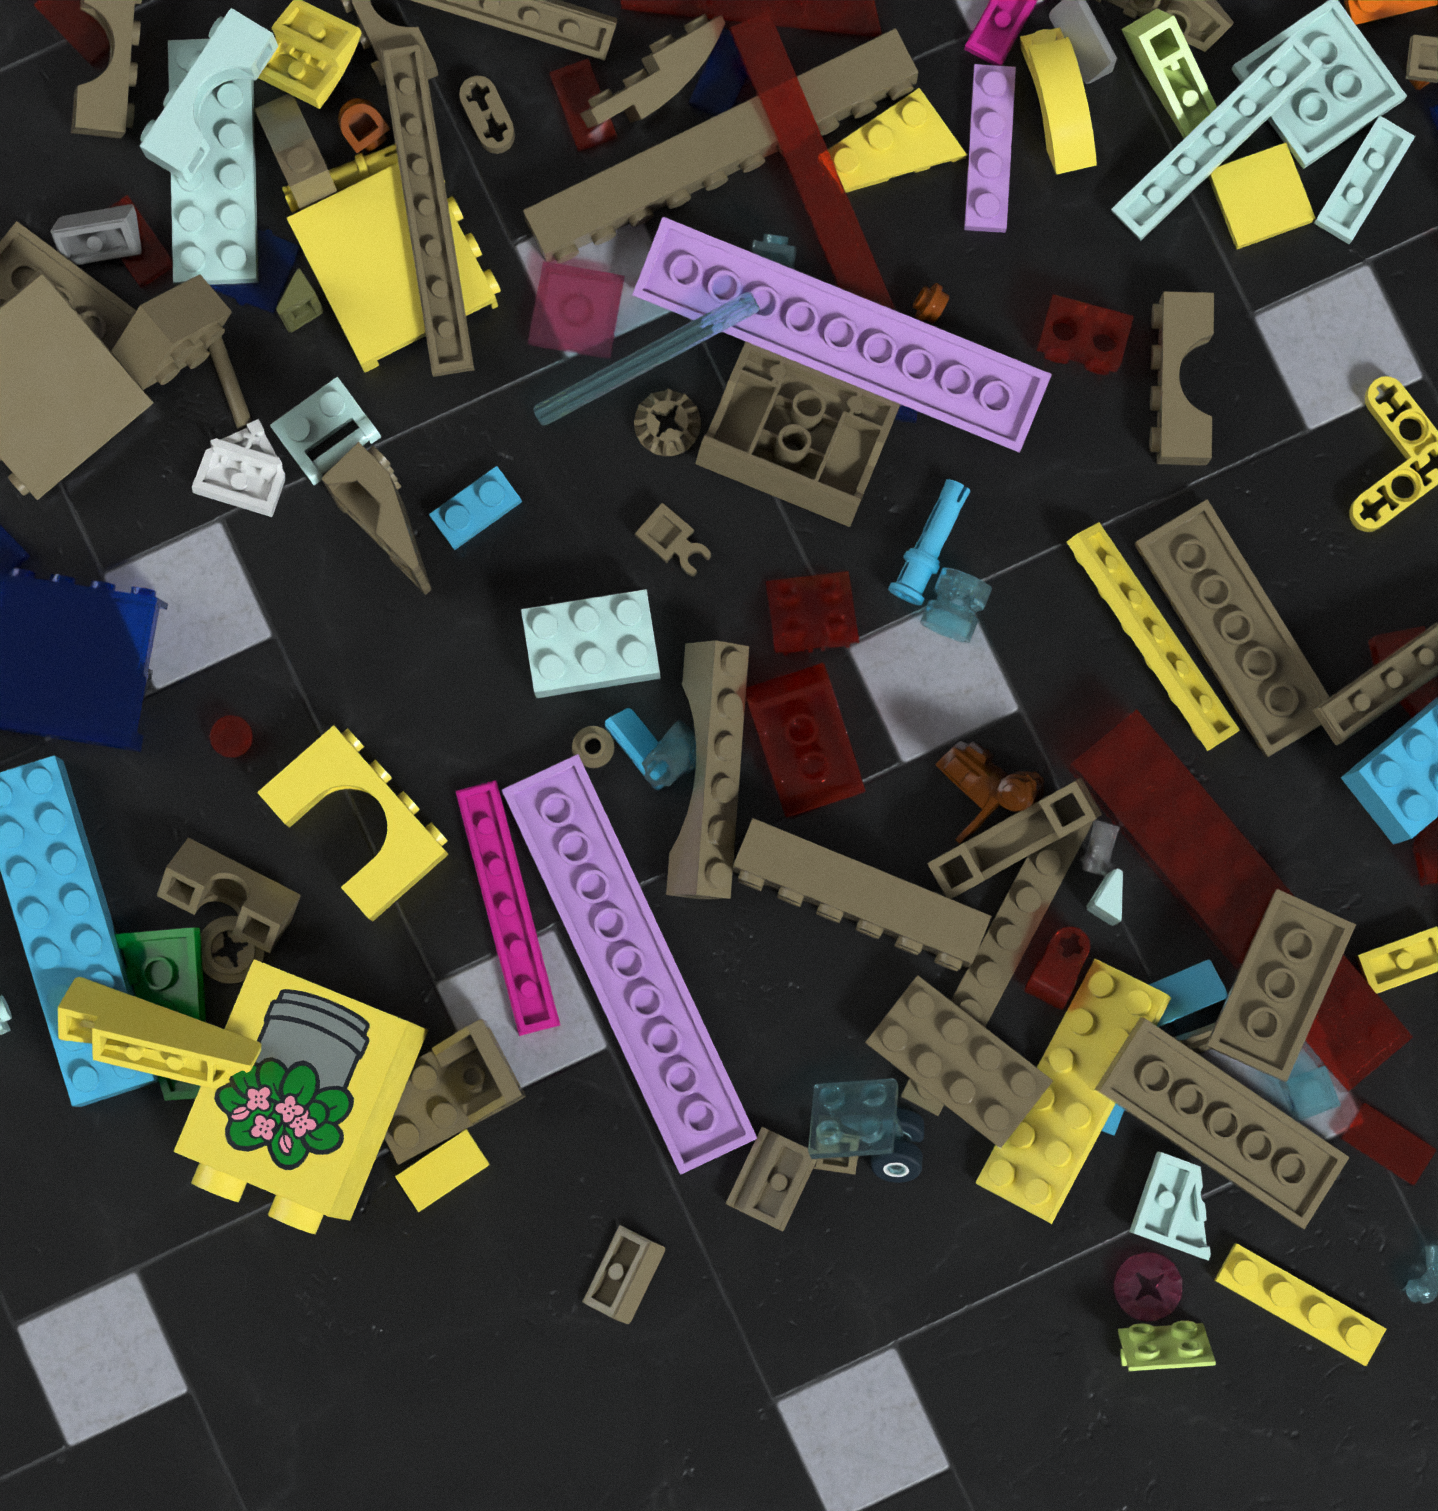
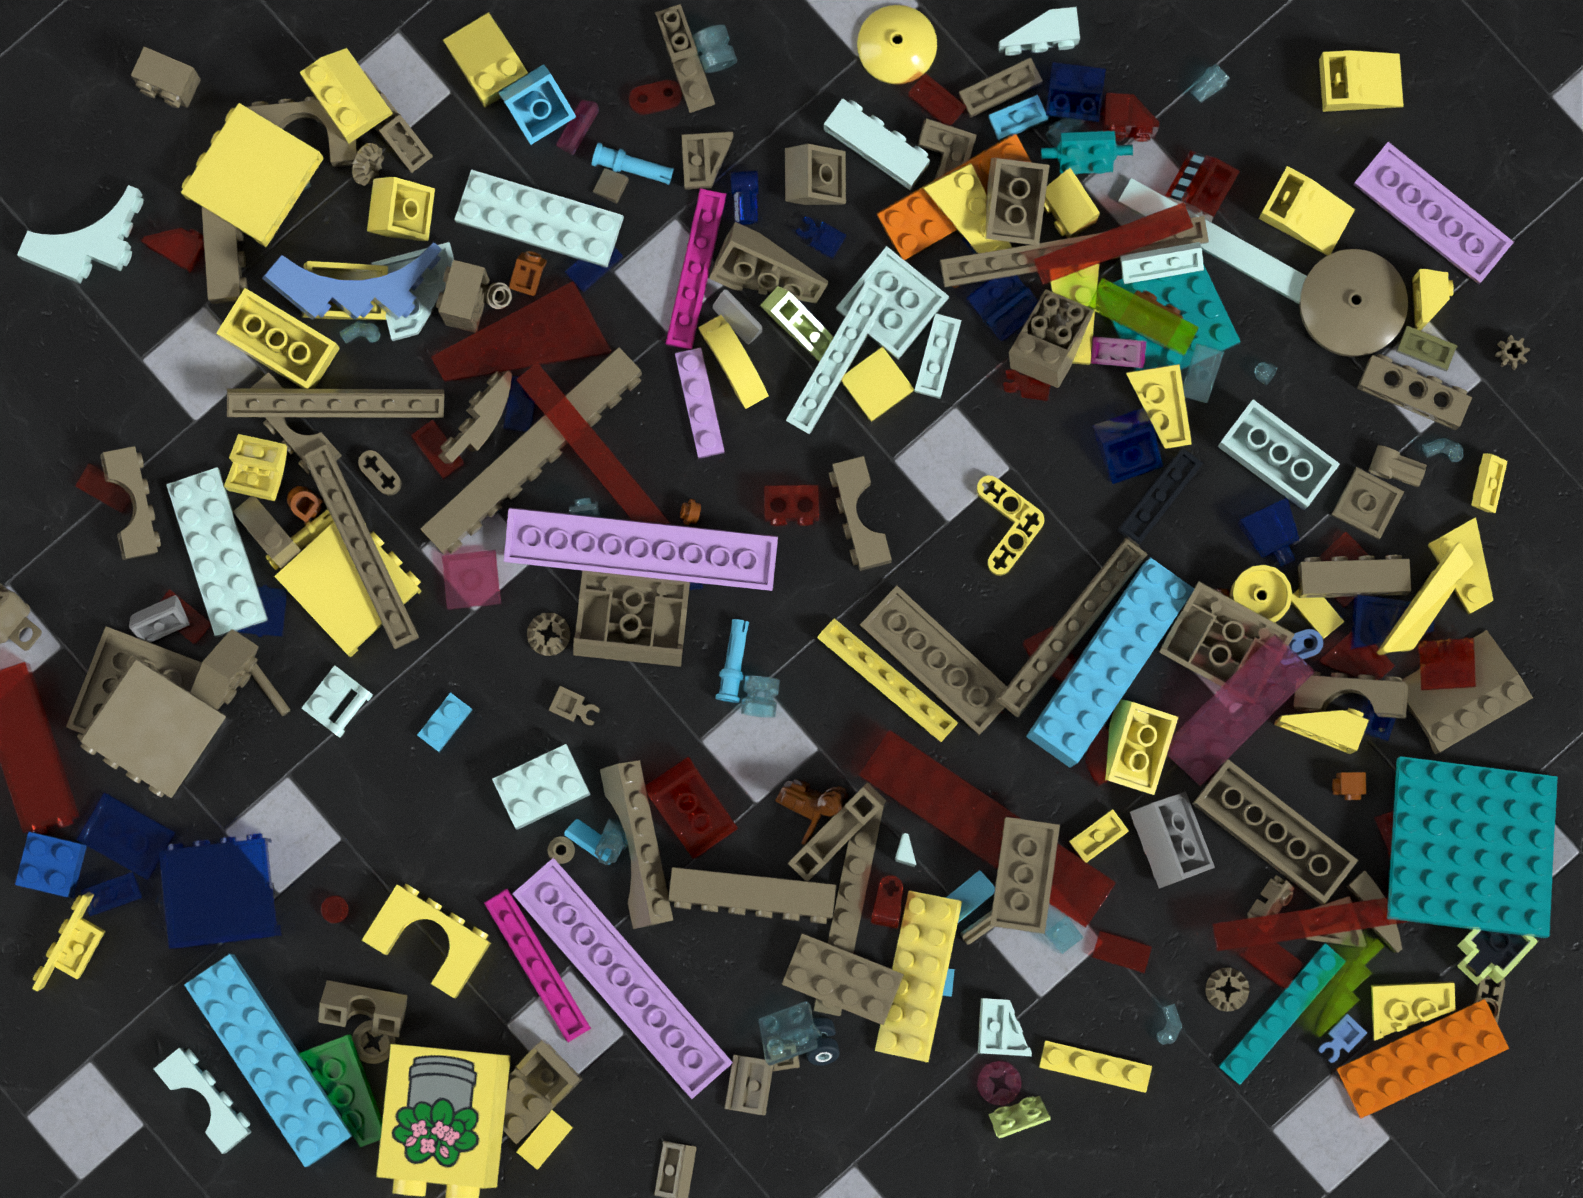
camera: 15 degrees left, 0 degrees up
light yellow wedge [58,977,261,1089] -> none
light aqua arch [140,8,278,183] -> none
white slope [192,419,286,517] -> none
olive slope [276,268,324,333] -> none
dark tan piece [321,442,431,595] -> none
clear light blue axle [533,292,760,425] -> none
clear red hinge [766,571,859,656] -> none
light yellow wing [817,88,967,194] -> none
clear pin [1080,820,1120,876] -> none
dark tan plate [1094,1017,1349,1229] -> none

